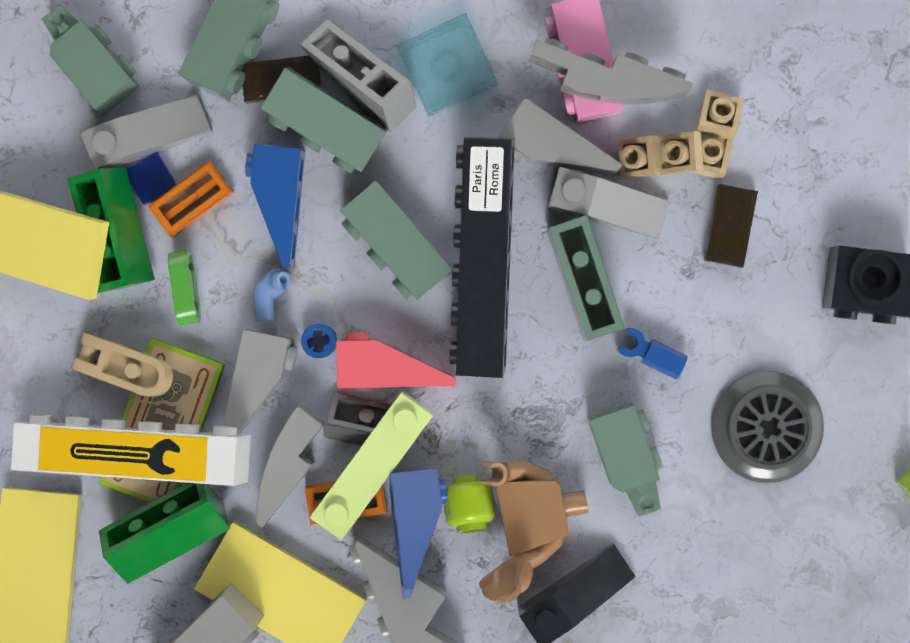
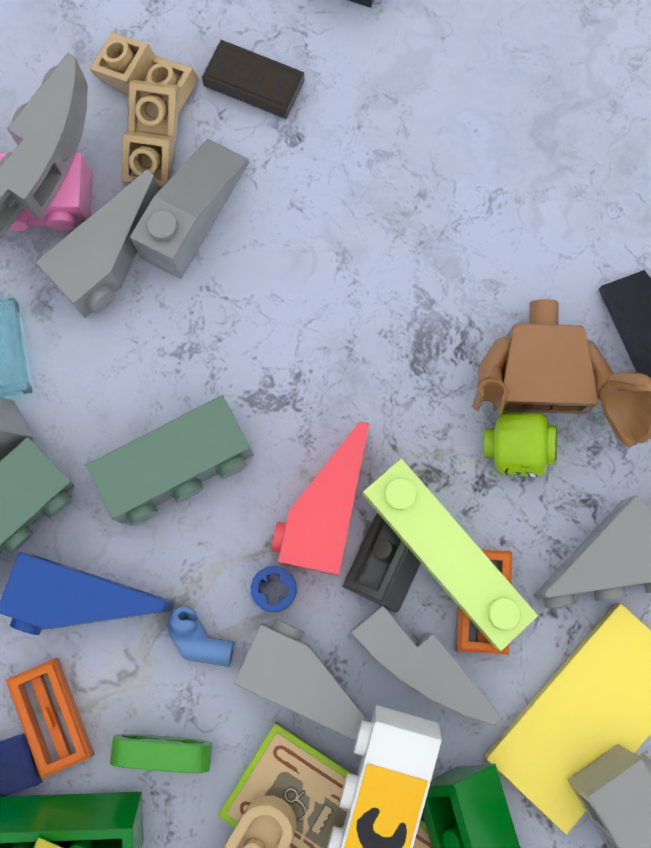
camera: 75 degrees left, 10 degrees down
slope [389,468,448,599] -> none
black brick [449,137,515,378] -> none
sand green brick [547,215,625,341] -> none
sand green hinge [587,403,663,516] -> none
blue bar [616,328,688,379] -> none
dark grey piece [711,371,824,483] -> none

